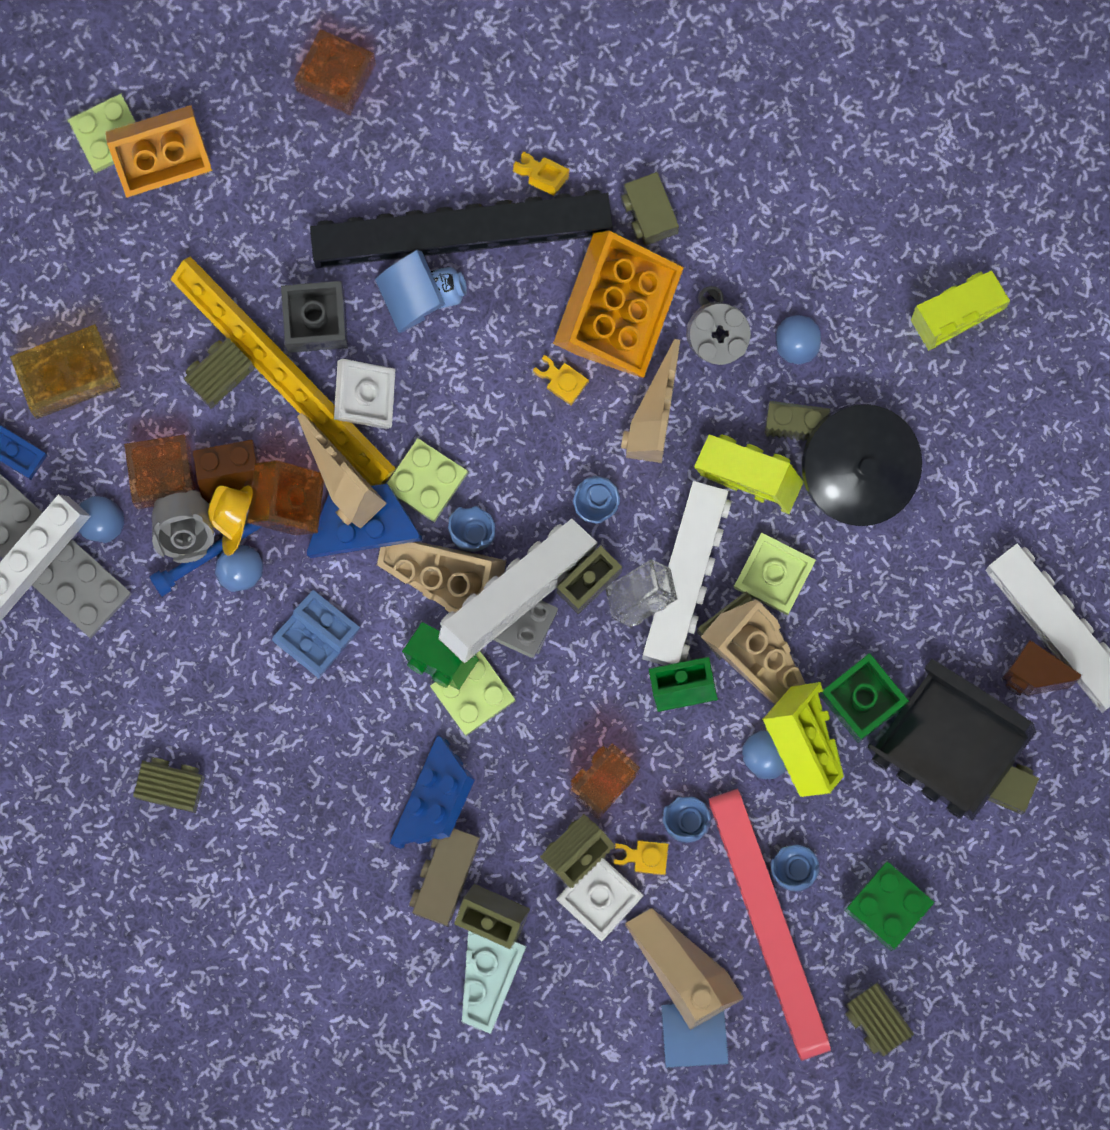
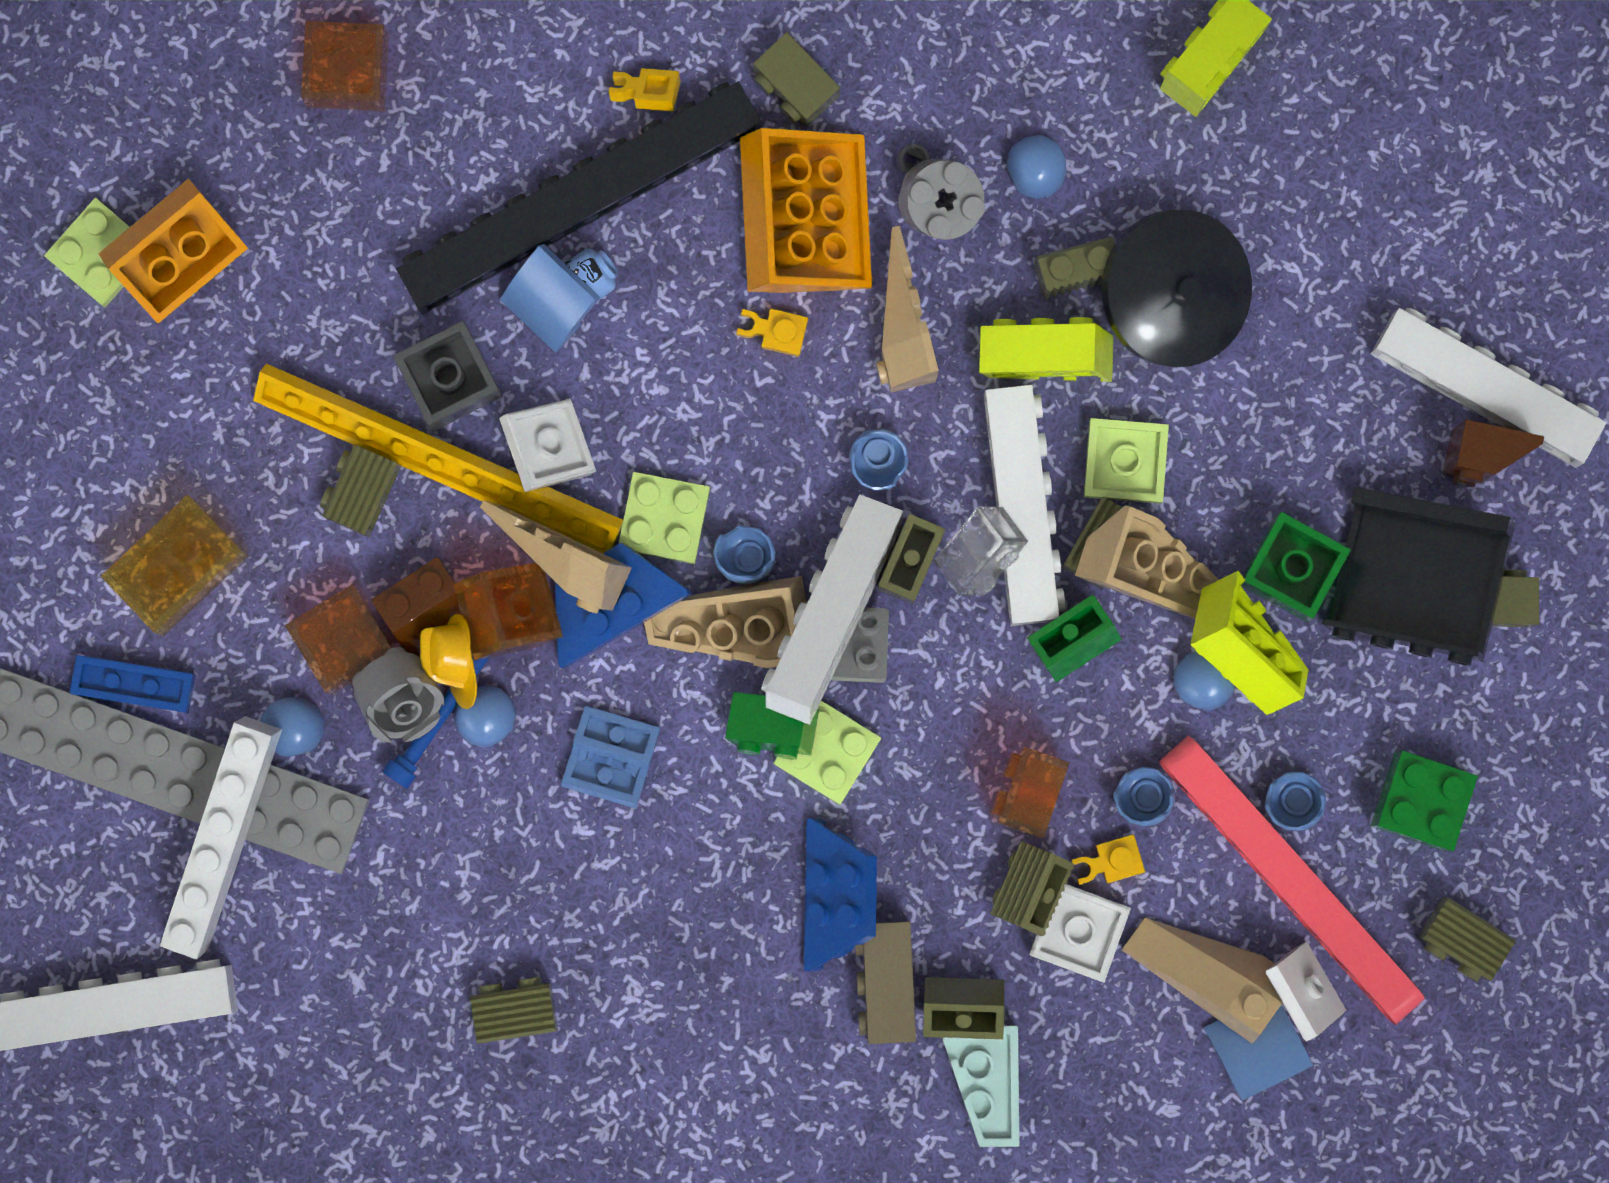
camera: 25 degrees left, 5 degrees up
none -> white plate [1266,941,1347,1041]

